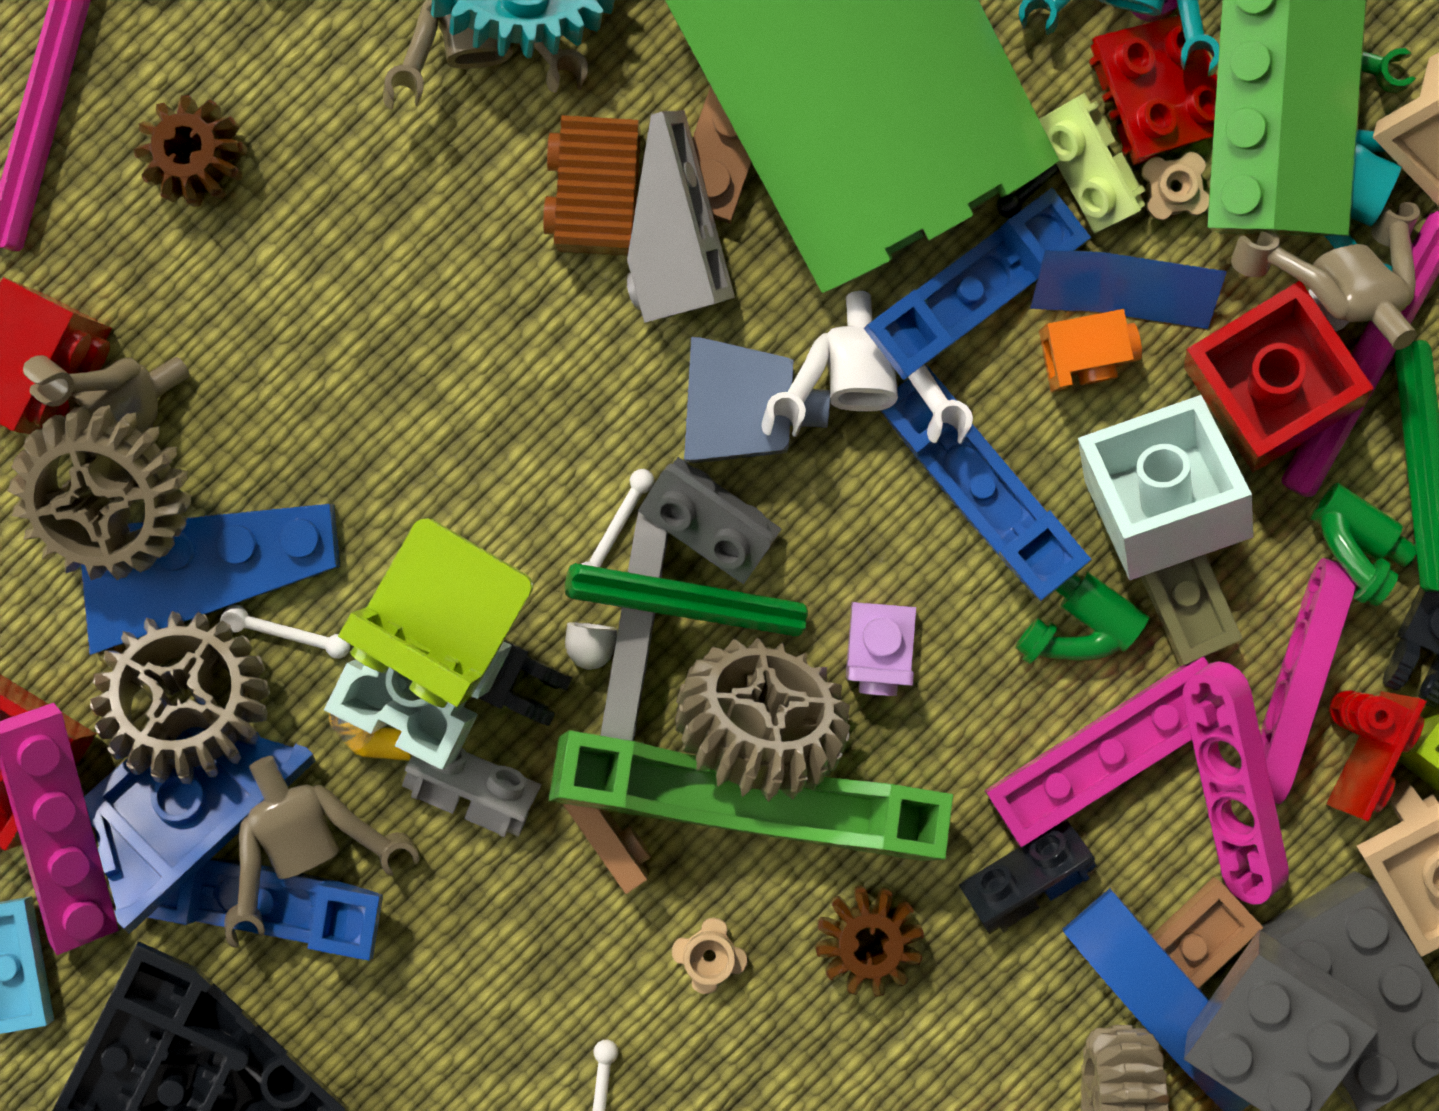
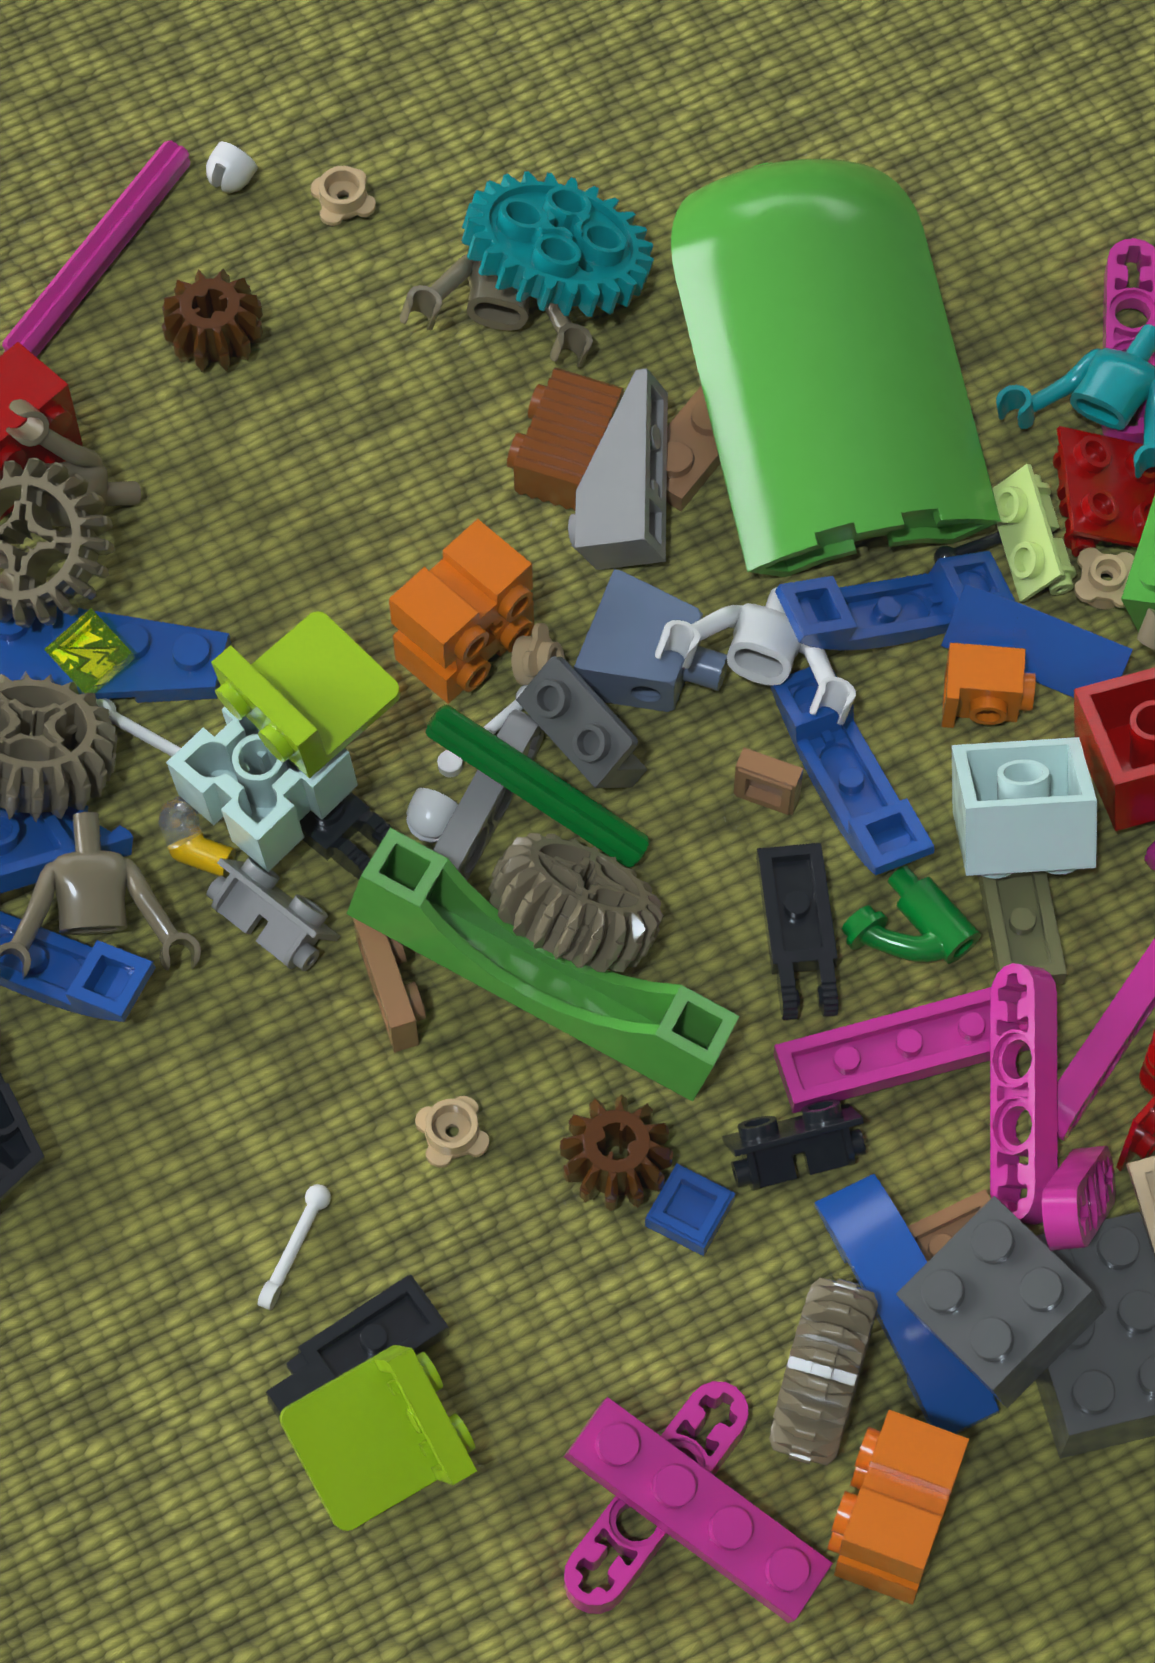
camera: 20 degrees right, 25 degrees down
lavender bracket [846,602,916,696] -> none
none -> clear neon green tile [44,608,136,693]
none -> orange brick [389,519,534,704]
none -> tan plate [511,623,565,686]
none -> blue tile [645,1163,735,1256]
none -> medium nougat tile [734,747,803,815]
none -> black hinge [756,843,839,1020]
none -> dark pink beam [1042,1146,1116,1251]

